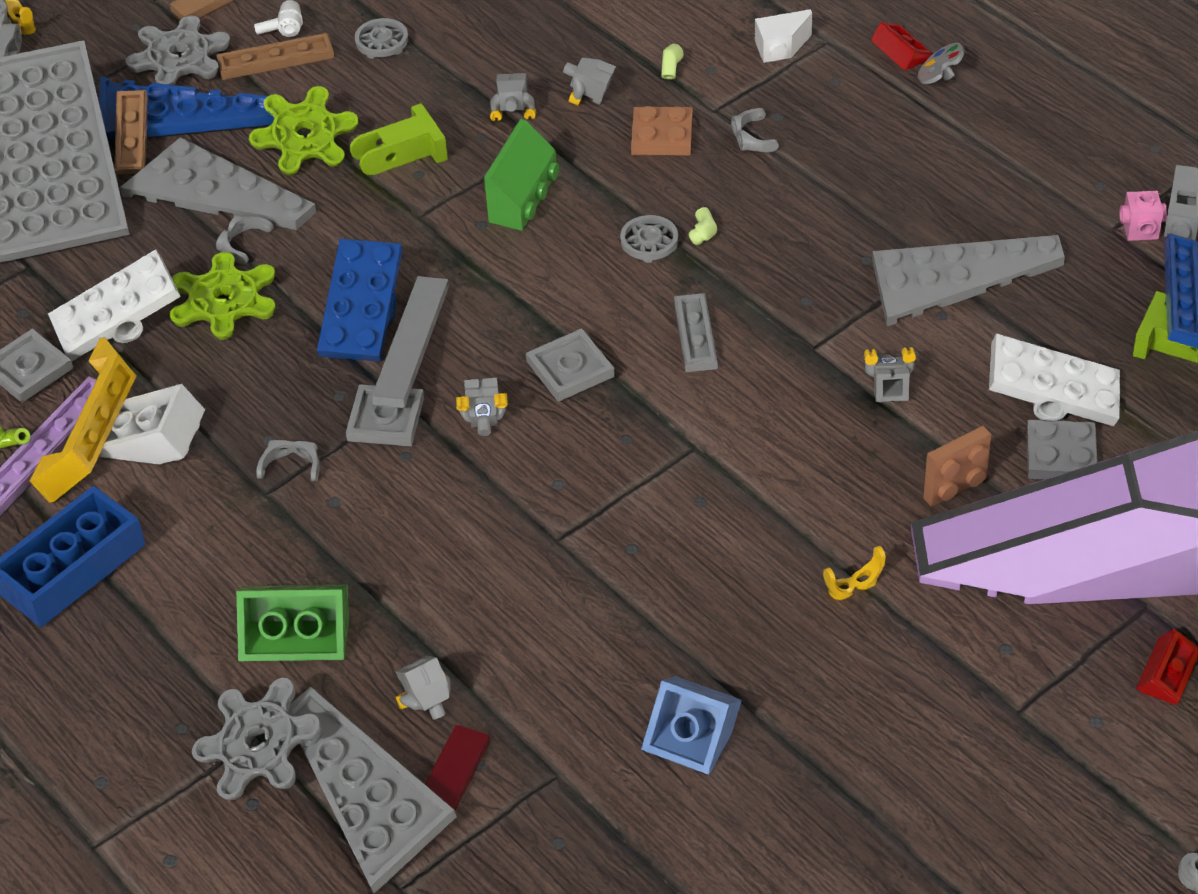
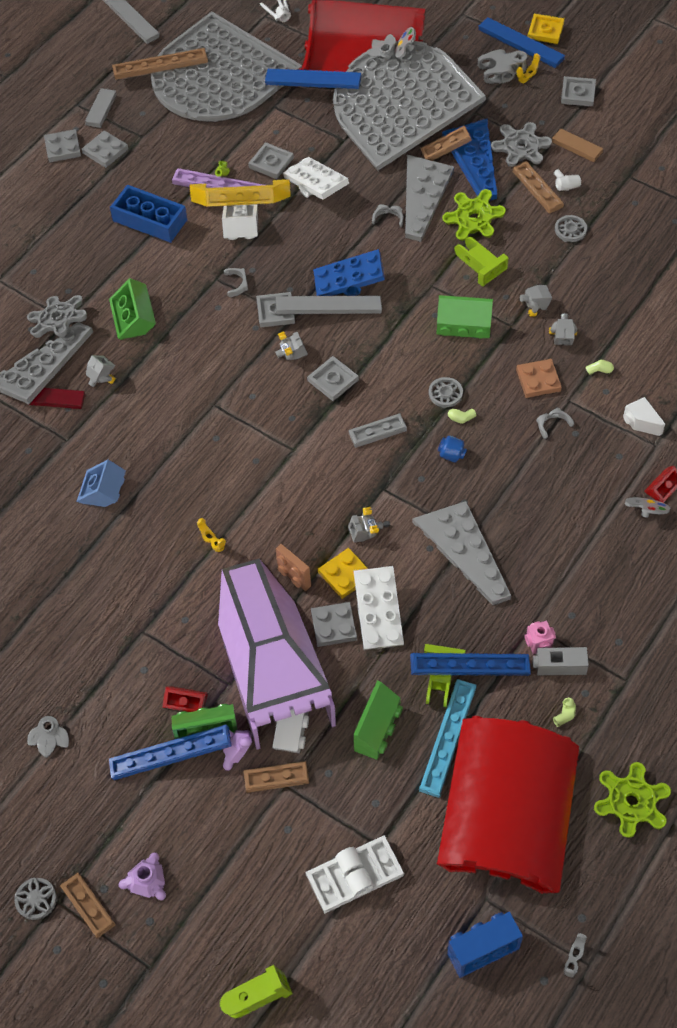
camera: 75 degrees right, 10 degrees up
lime plate [170,252,276,340] -> none
none -> yellow plate [318,548,368,599]
none -> blue head [438,435,467,463]

